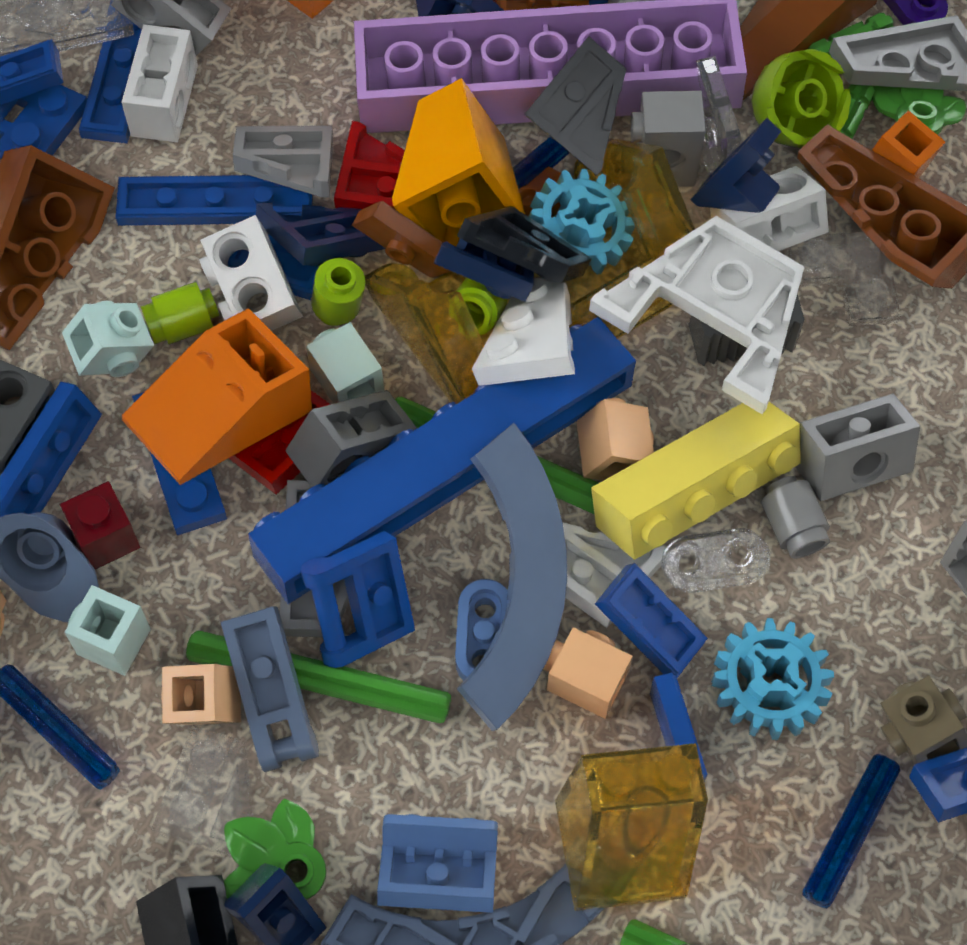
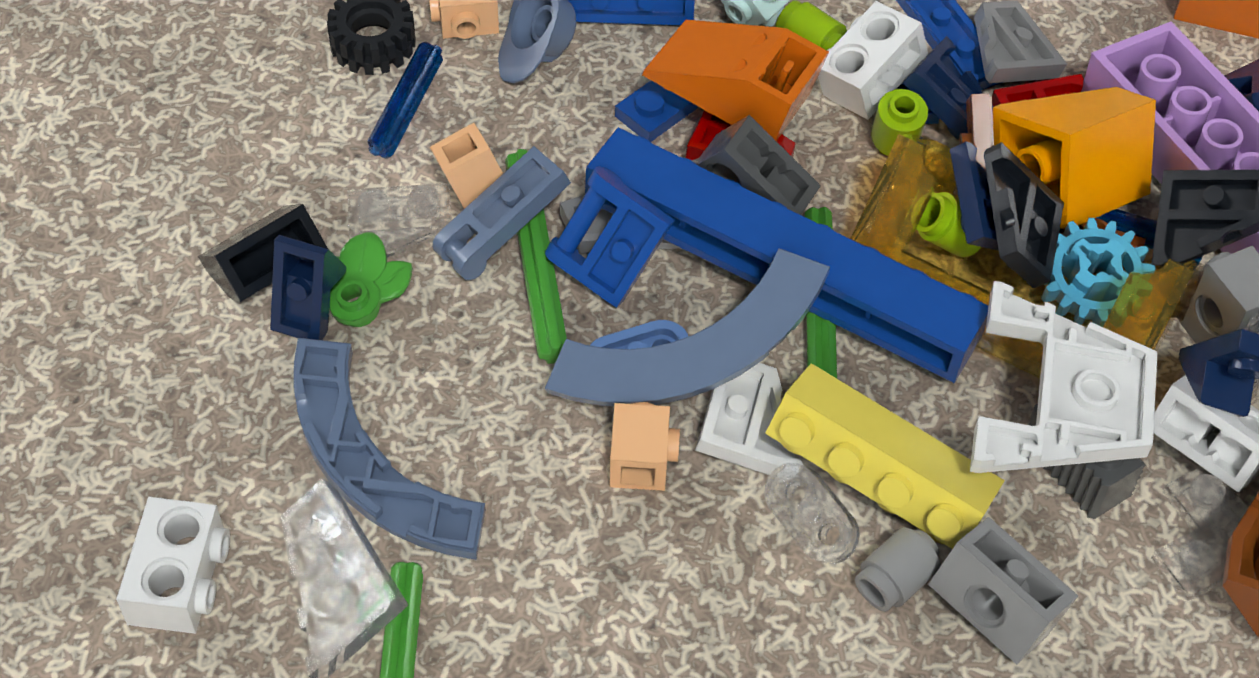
camera: 65 degrees right, 10 degrees down
dark red brick [59,481,141,570] -> none
light aqua brick [64,585,151,676] -> none
light aqua brick [306,322,384,404] -> none
medium blue bracket [377,814,498,913] -> none
white wing [472,278,575,386] -> none
clear yellow slope [555,743,708,911] -> none
light nougat brick [576,398,654,481] -> none
blue plate [595,563,708,678] -> none
blue tile [650,672,708,796] -> none
medium azure gear [711,618,834,740] -> none

